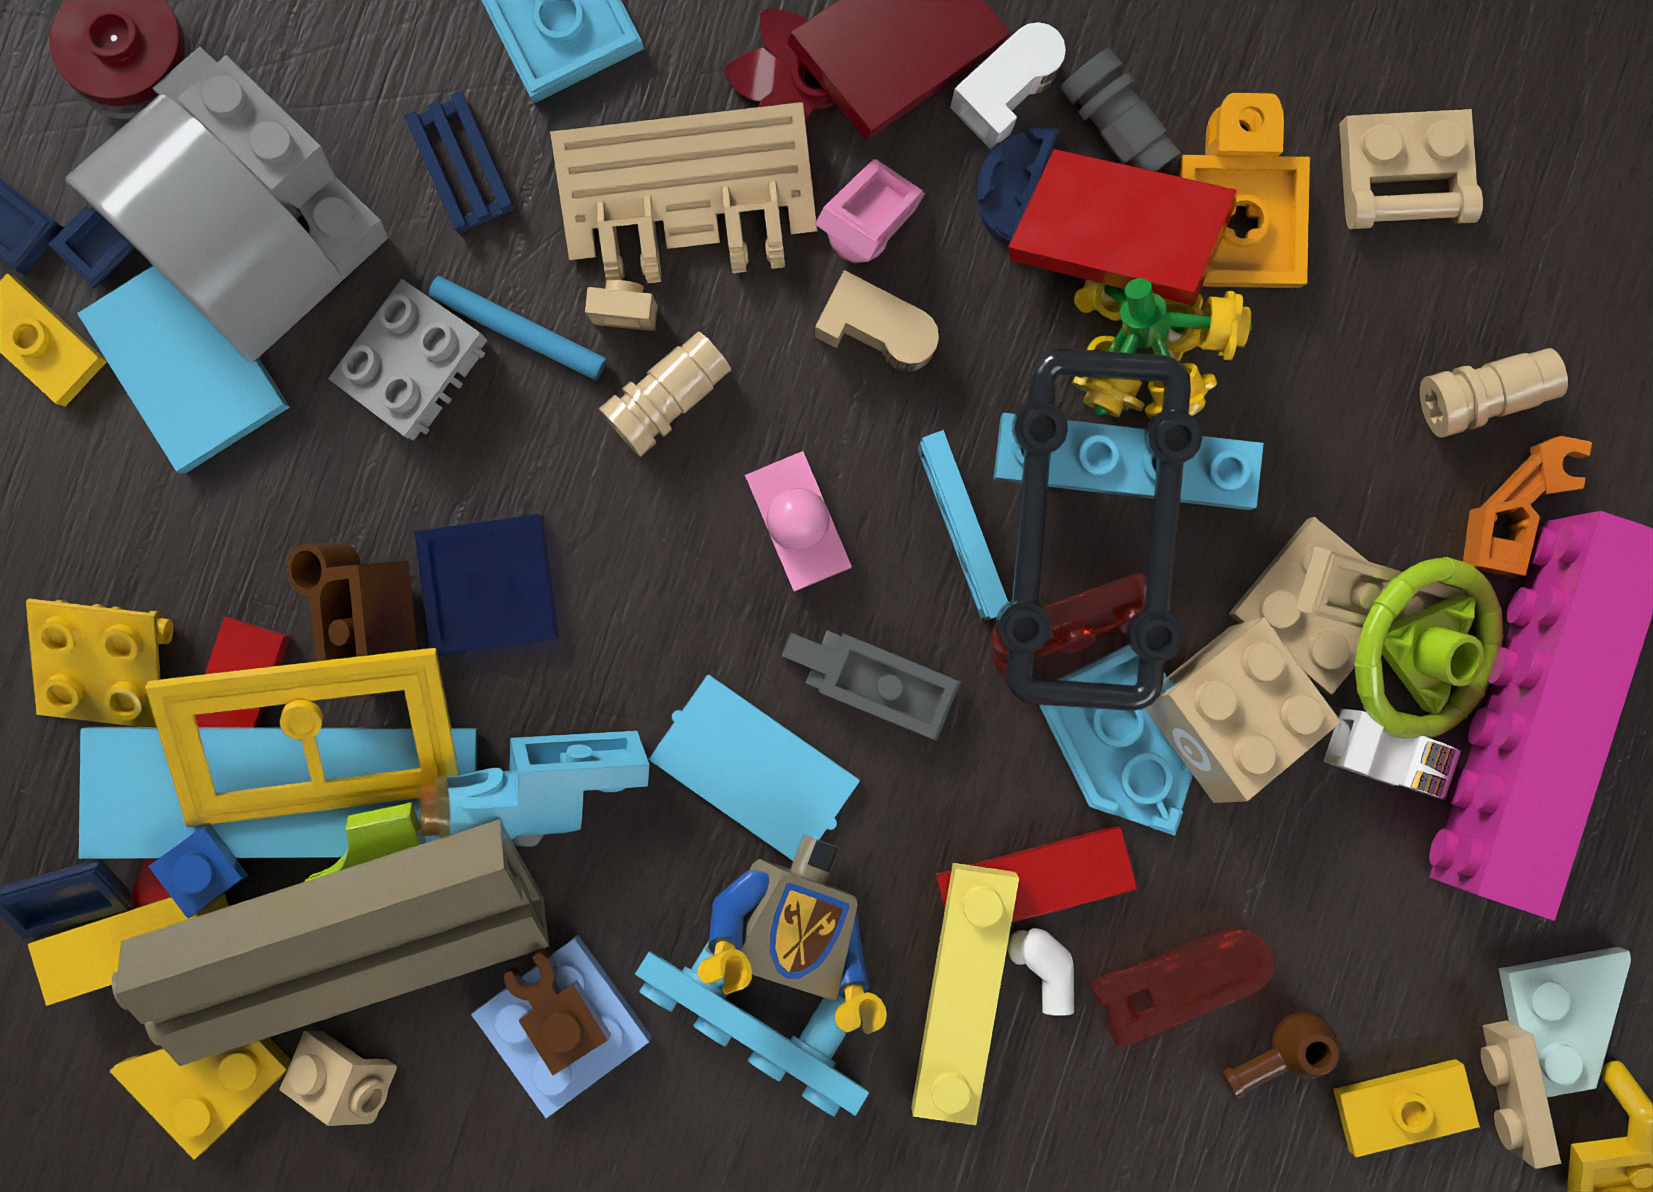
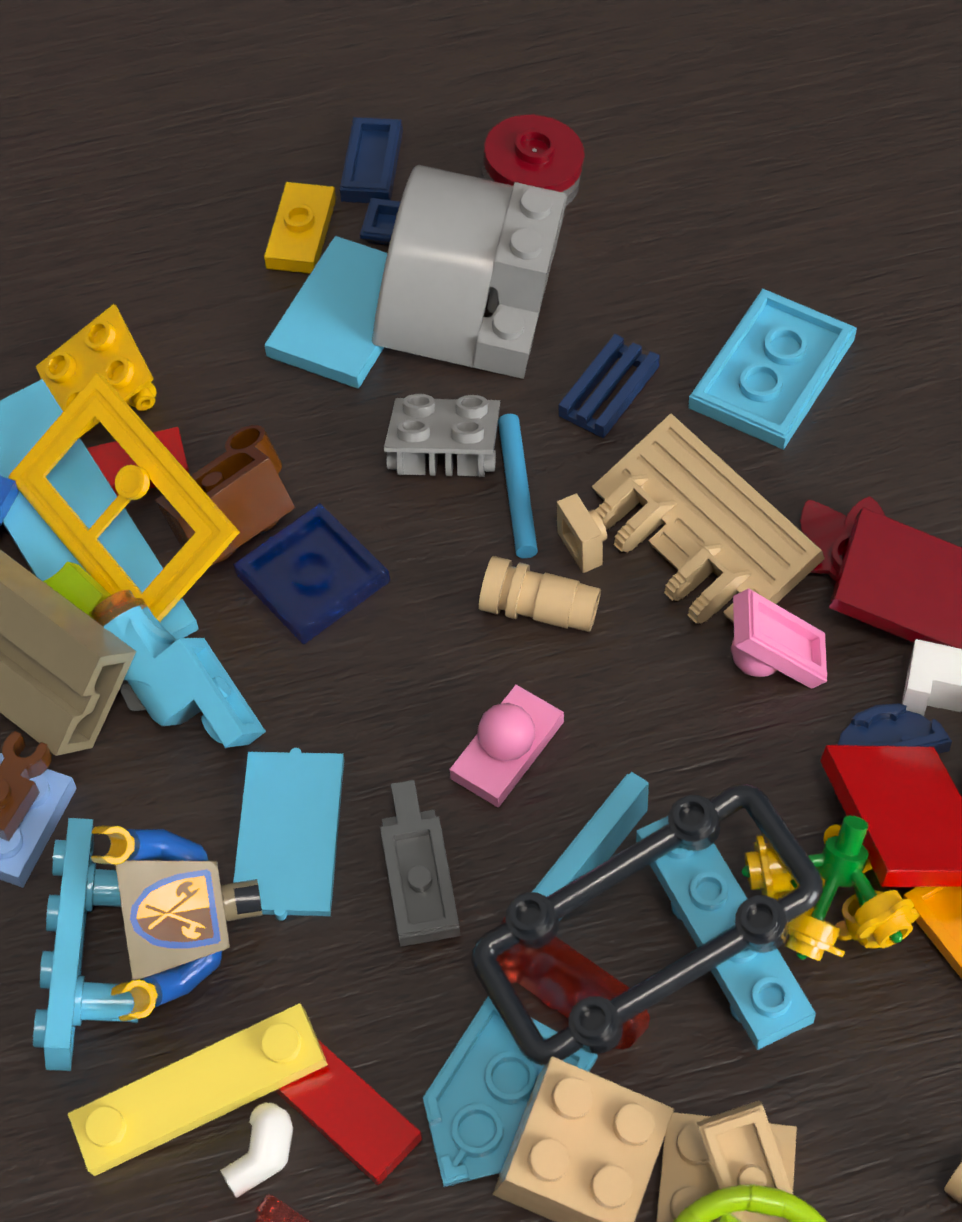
camera: 60 degrees right, 30 degrees down
tan leg [815,270,939,372] -> none

